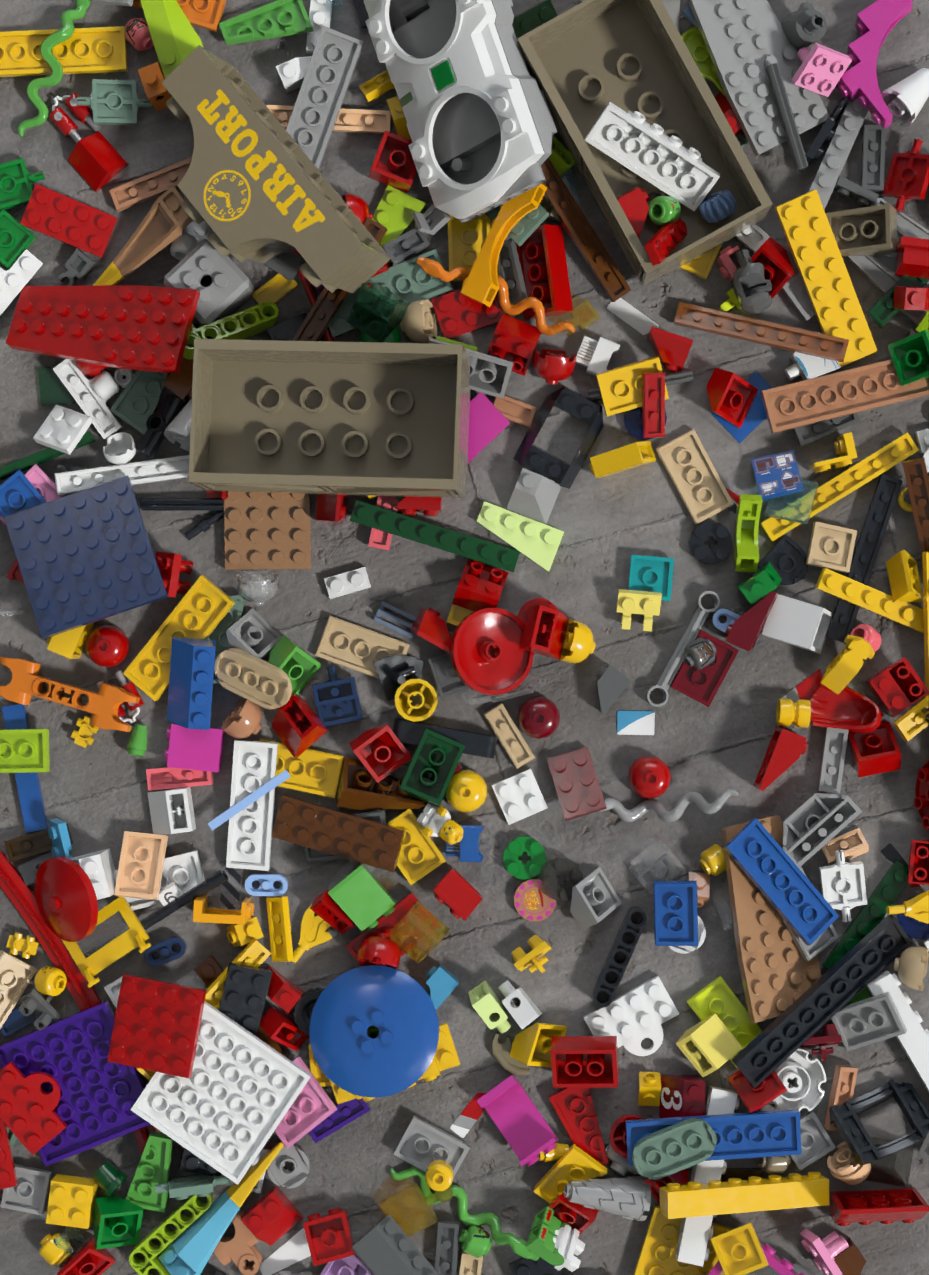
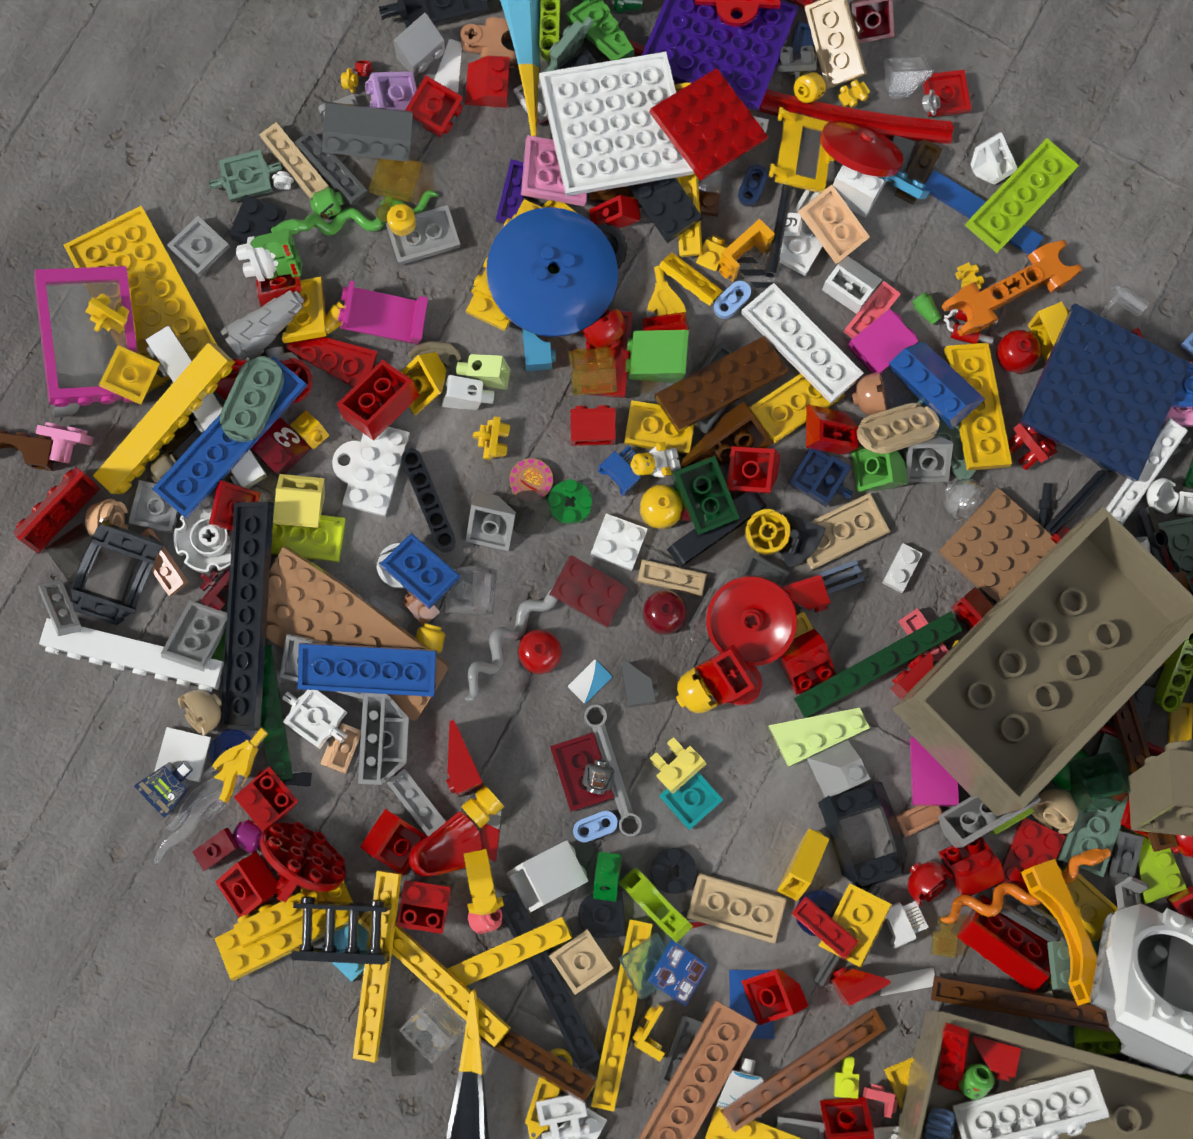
camera: 130 degrees right, 10 degrees down
light blue sticker [208,770,291,831] -> none
red slope [267,966,304,1013] -> none
light grey plate [267,1144,310,1189] -> none
sticker [450,1092,486,1138] -> none
dark red slope [724,591,778,653] -> none
dark grey piece [732,249,772,314] -> none
yellow slope [886,550,923,602] -> none

